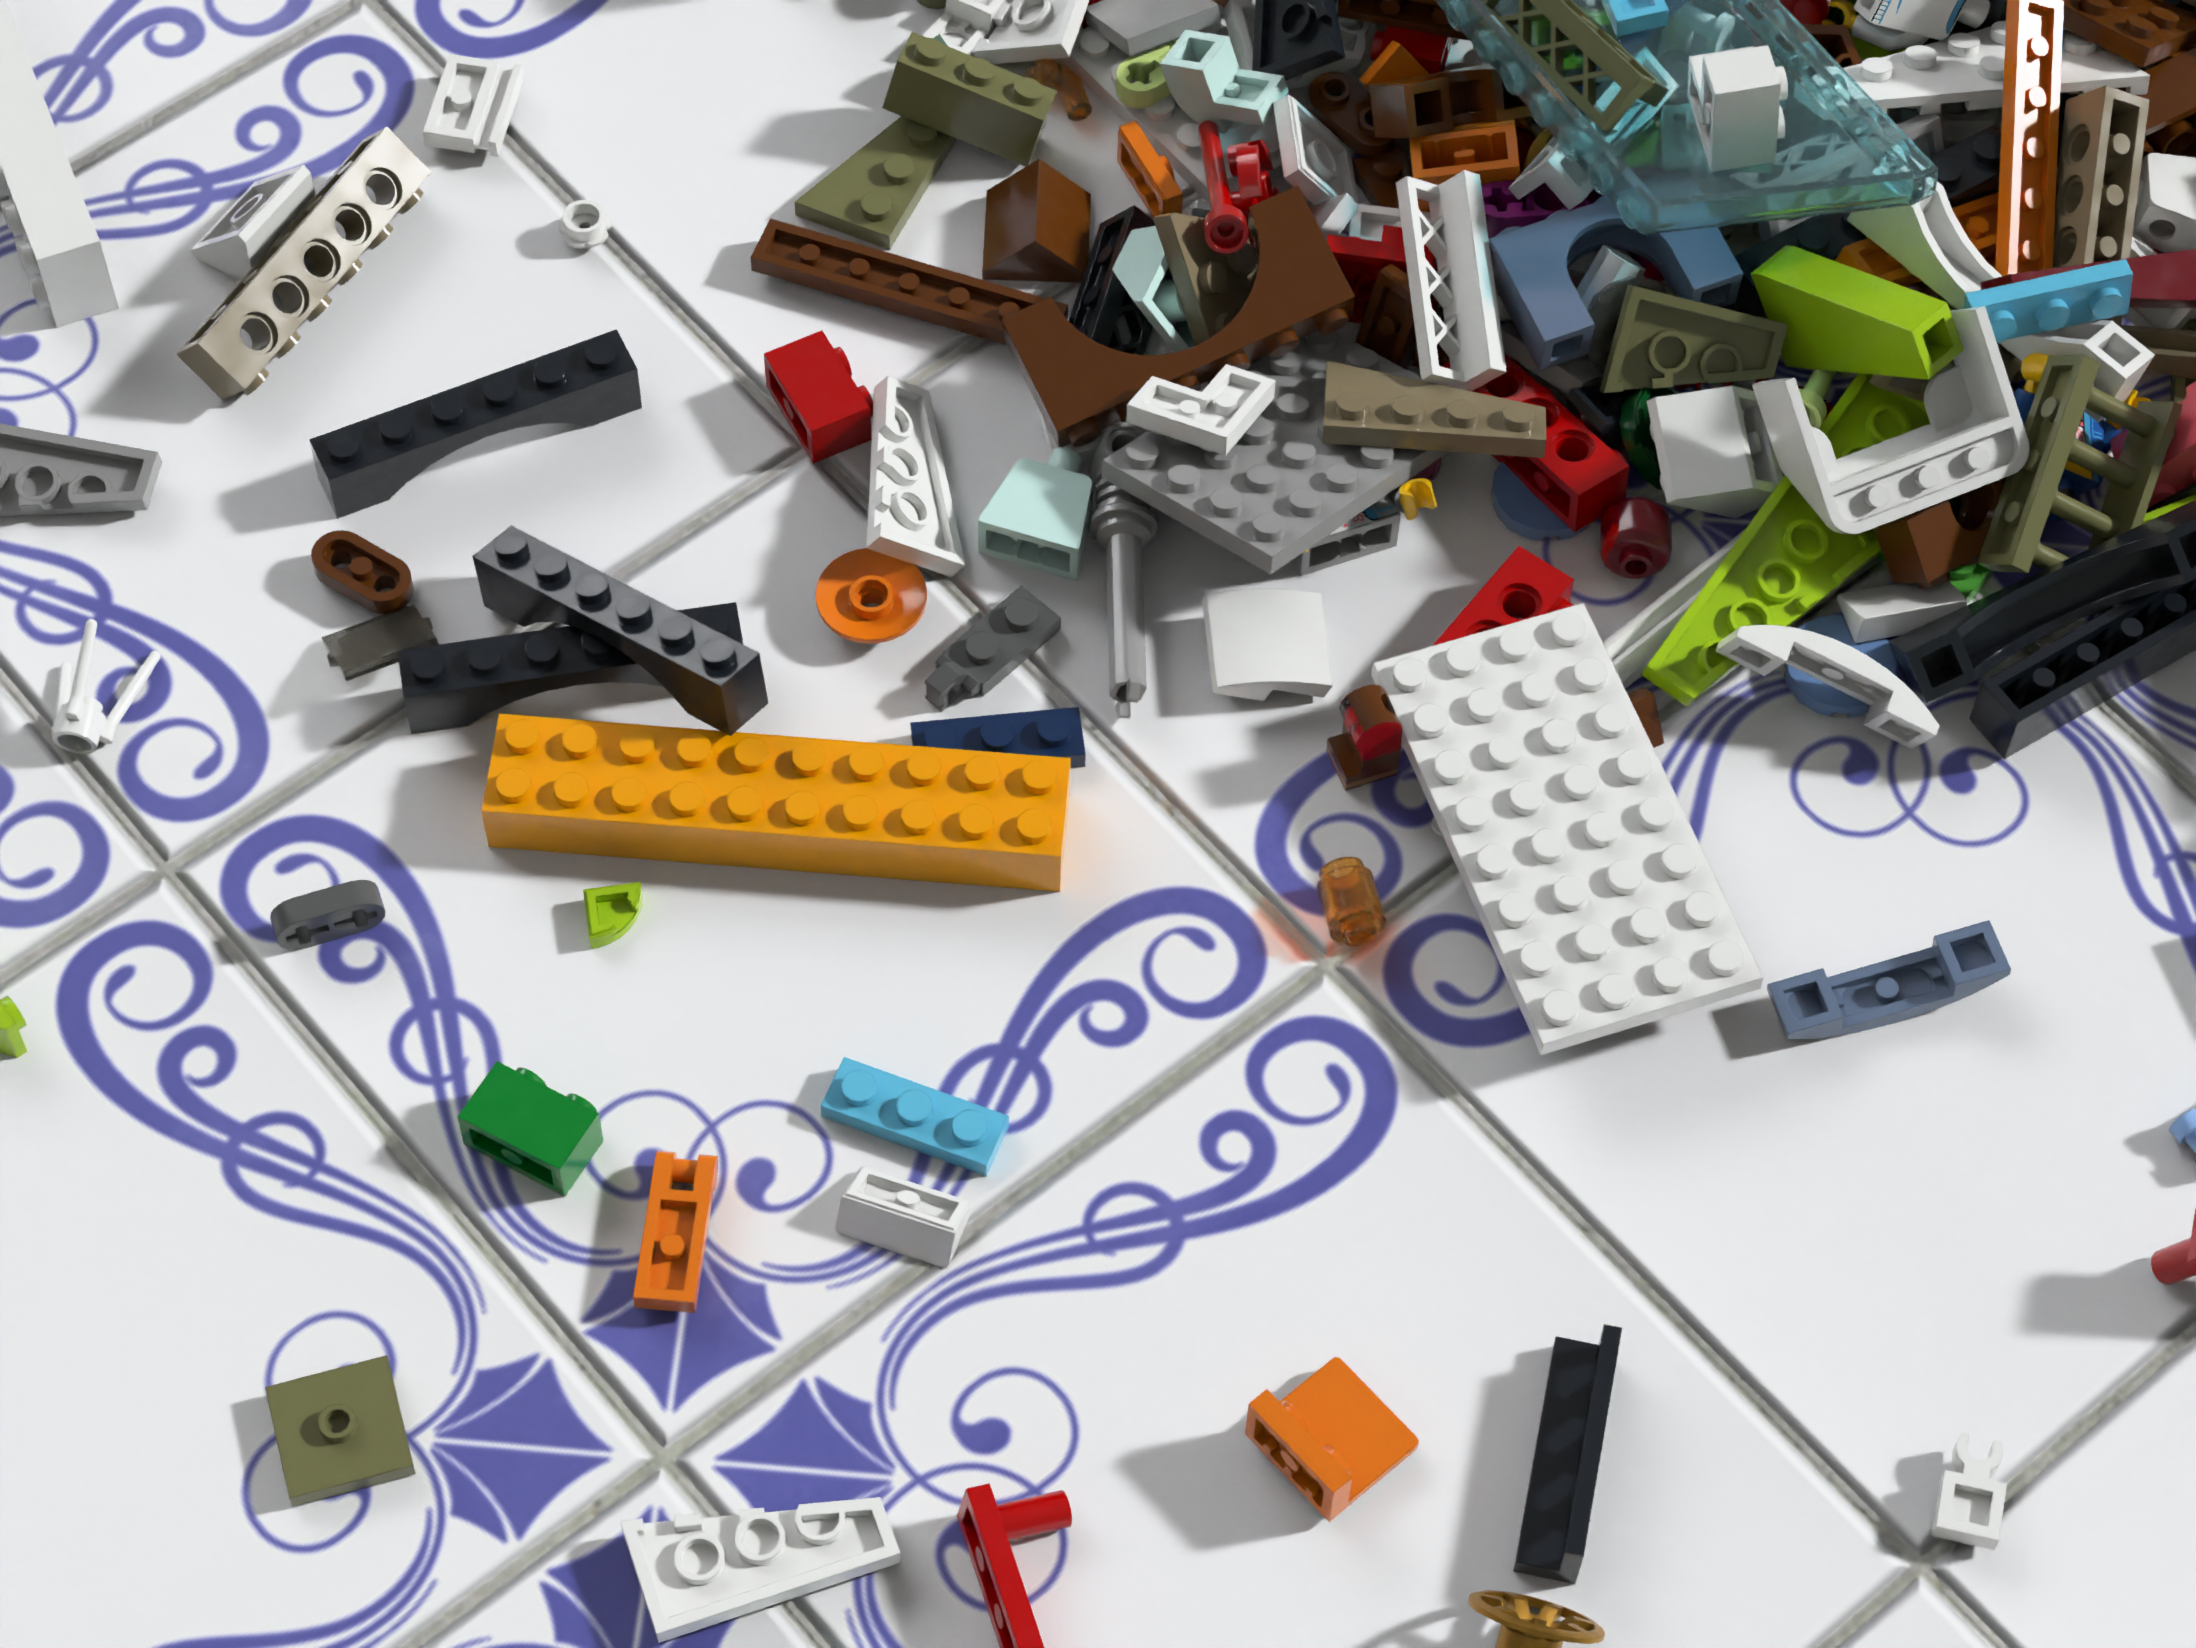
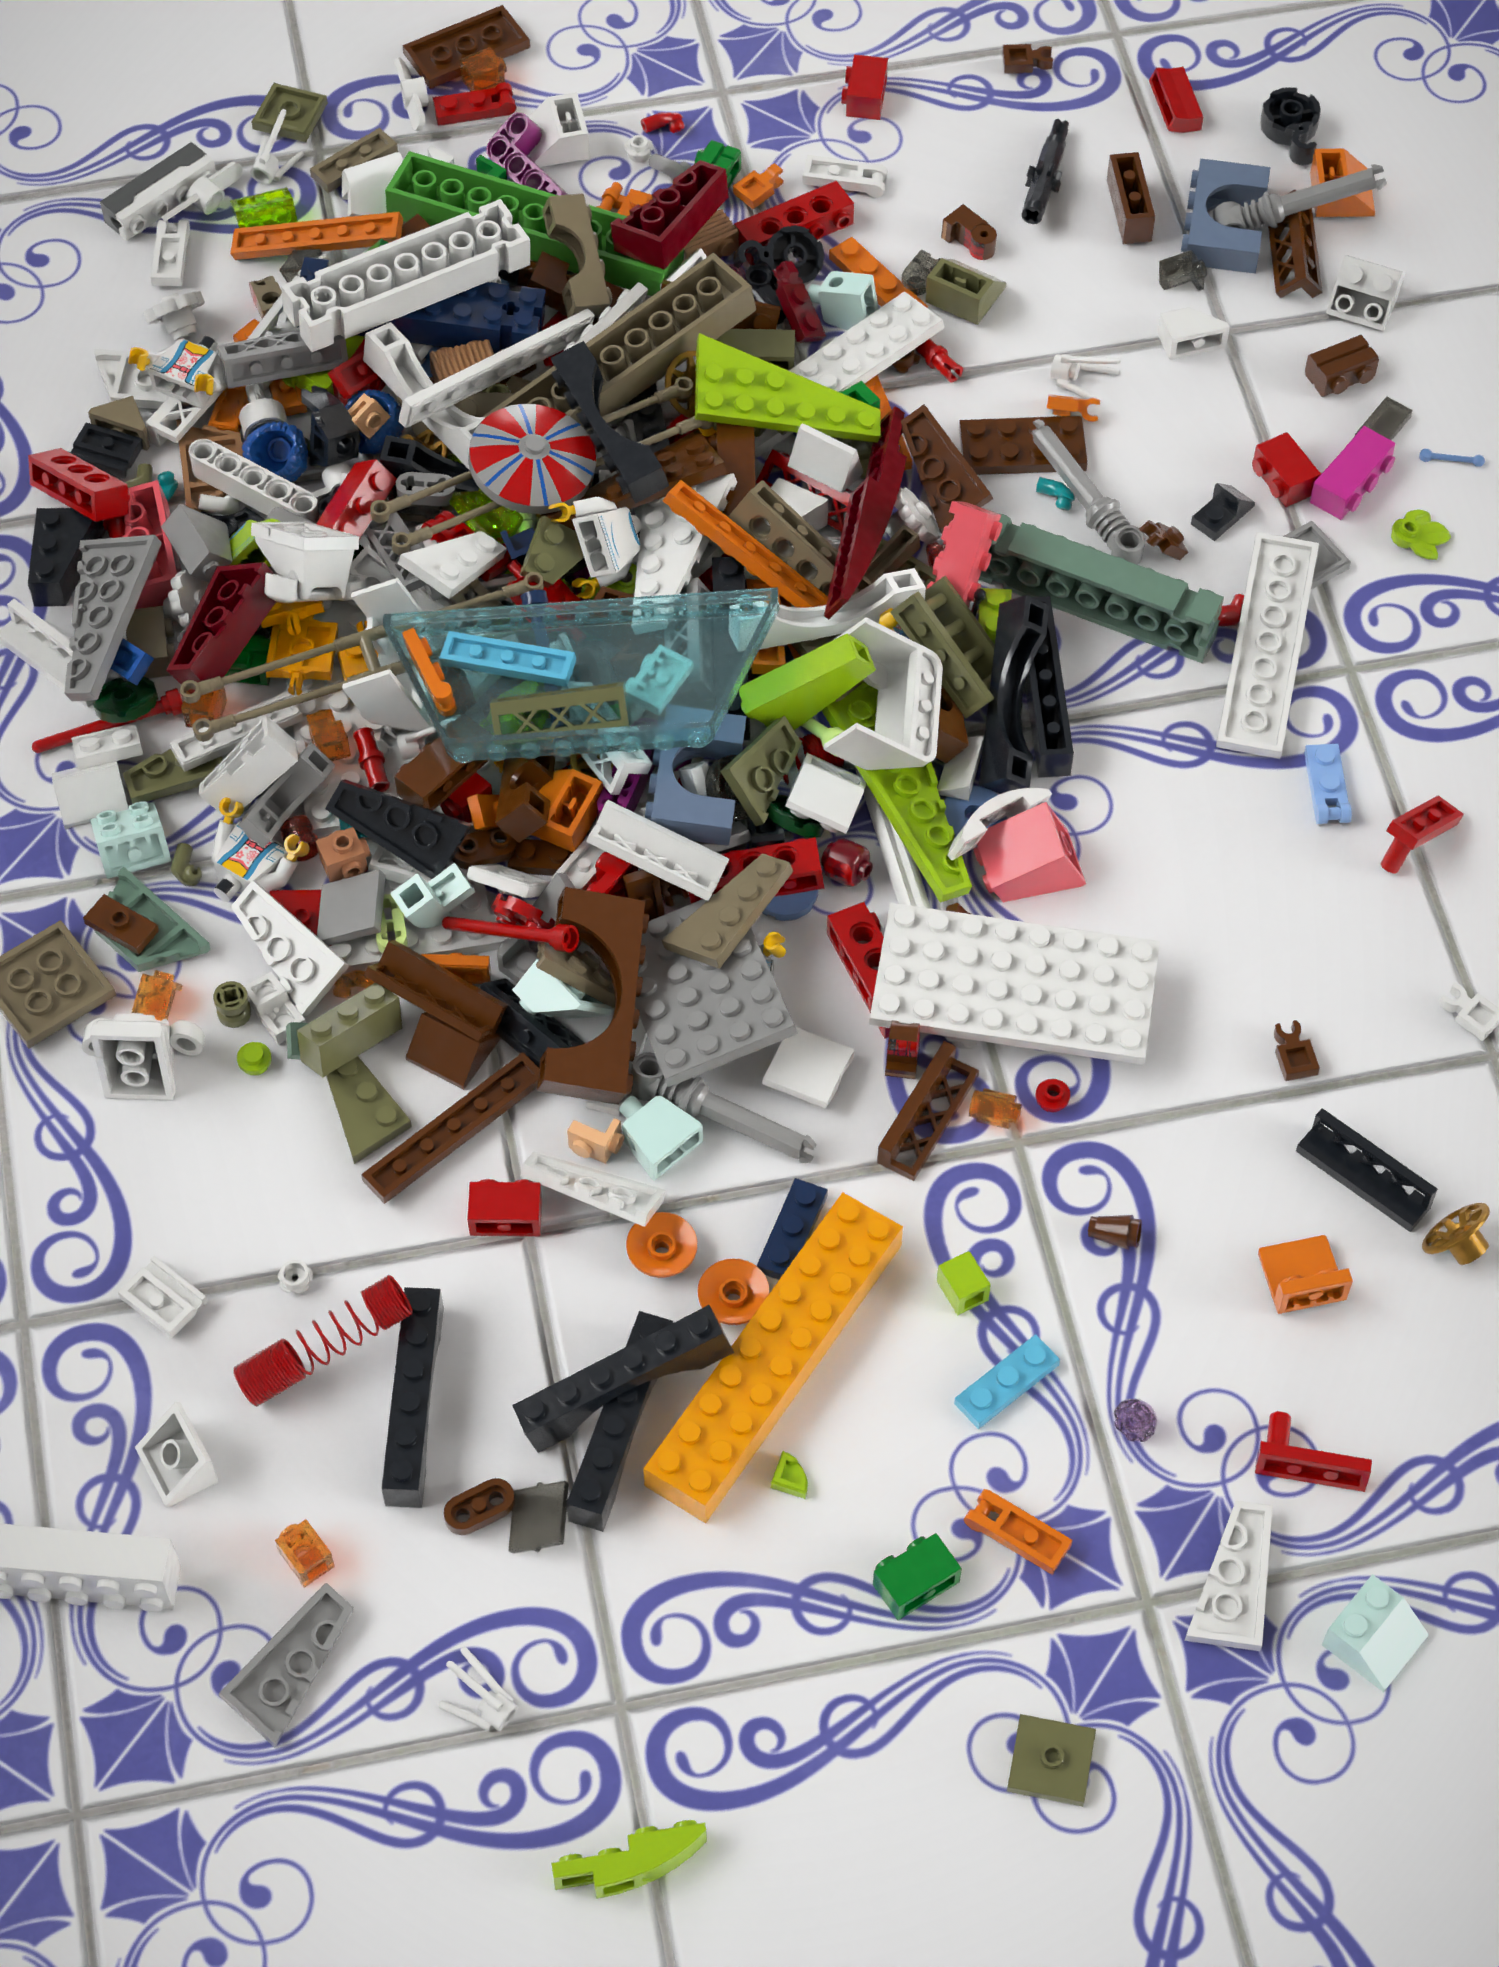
camera: 60 degrees left, 0 degrees up
brick [176,127,431,400] -> none
dark grey beam [270,880,386,950] -> none
white slope [835,1166,973,1267] -> none
dark grey hinge [925,586,1061,712] -> none
white plate [1126,364,1276,456] -> none
white brick [1687,45,1788,172] -> none
sand blue slope [1767,920,2011,1039] -> none
medium azure plate [1964,259,2133,342] -> none
none -> red piece [233,1275,413,1407]
none -> lime plate [237,1042,272,1075]
none -> clear orange brick [275,1519,335,1588]
none -> reddish brown fence [364,940,508,1042]
none -> light nougat bracket [567,1118,624,1164]
none -> orange dish [698,1259,769,1325]
none -> reddish brown fence [877,1041,979,1181]
none -> lime panel [937,1251,991,1316]
none -> coral slope [973,802,1086,902]
none -> red plate [1035,1079,1070,1113]
none -> reddish brown cone [1088,1215,1142,1250]
none -> clear purple plate [1114,1398,1157,1442]
none -> reddish brown plate [1274,1020,1320,1081]

